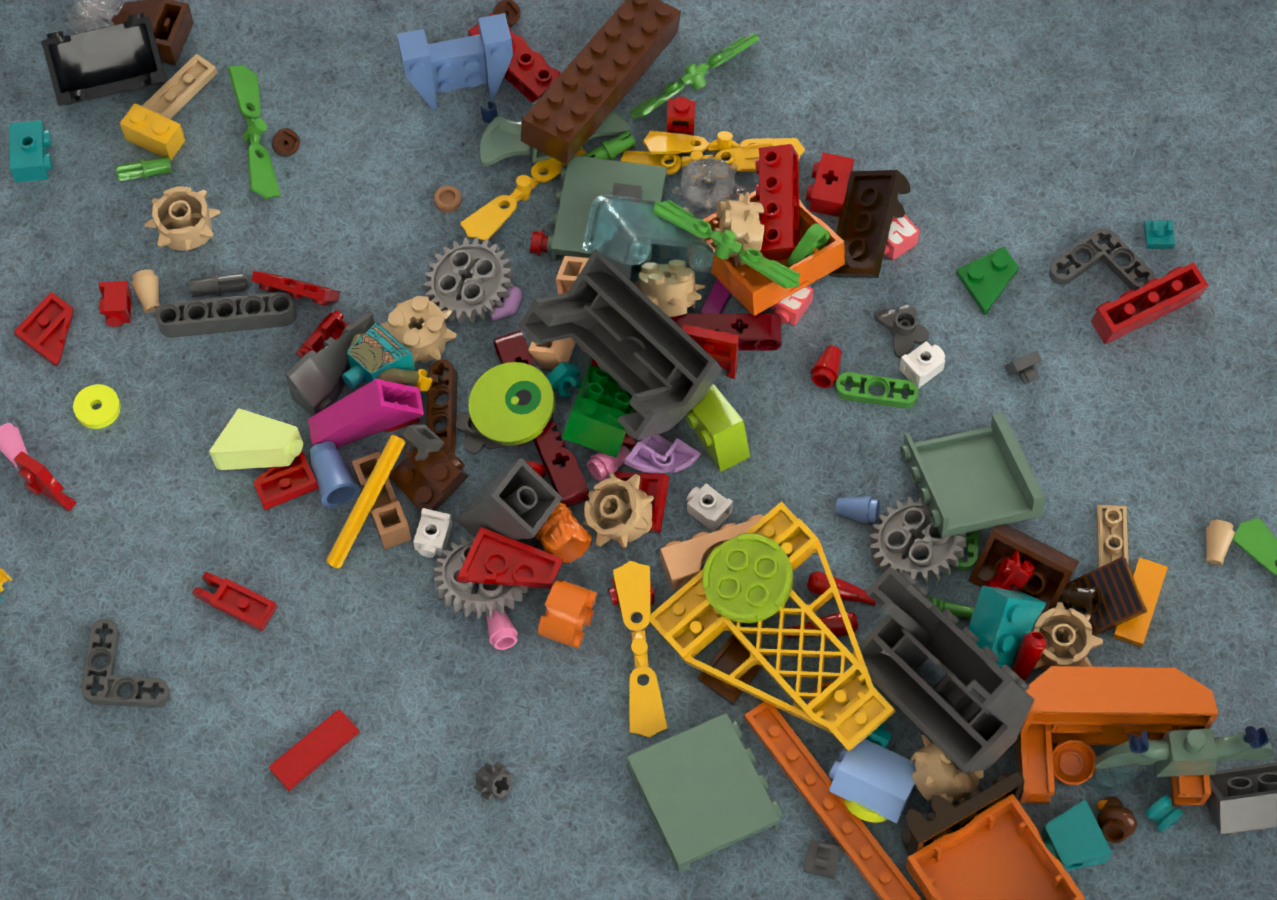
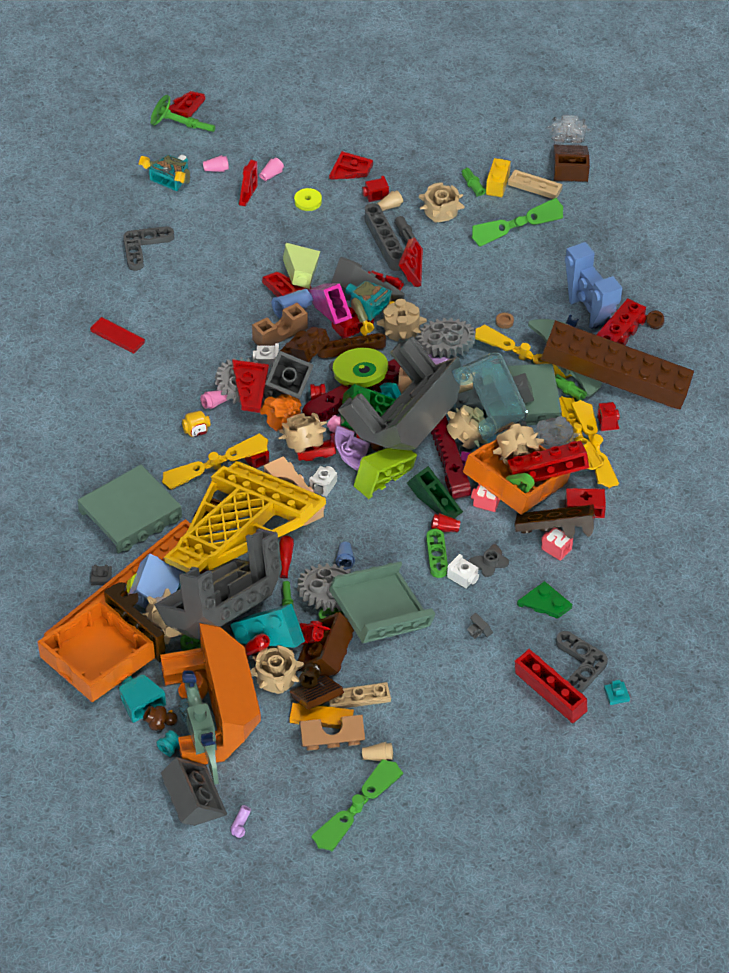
camera: 75 degrees right, 15 degrees down
teal brick [9,120,53,183] -> none
black windscreen [41,13,167,106] -> none
red hinge [192,572,277,632] -> none
reddish brown tile [271,128,300,157] -> none
yellow axle [327,434,405,569] -> none
dark grey tile [403,425,444,461] -> none
dark grey gear [474,762,513,801] -> none
orange brick [538,579,597,649] -> none
bright green piece [630,33,760,119] -> none
bright green piece [652,200,800,289] -> none
red wing [682,324,739,379] -> none
lime tile [702,533,793,623] -> none
none -> yellow head [182,411,211,437]
none -> medium nougat arch [299,715,365,751]
none -> dark green slope [407,466,463,519]

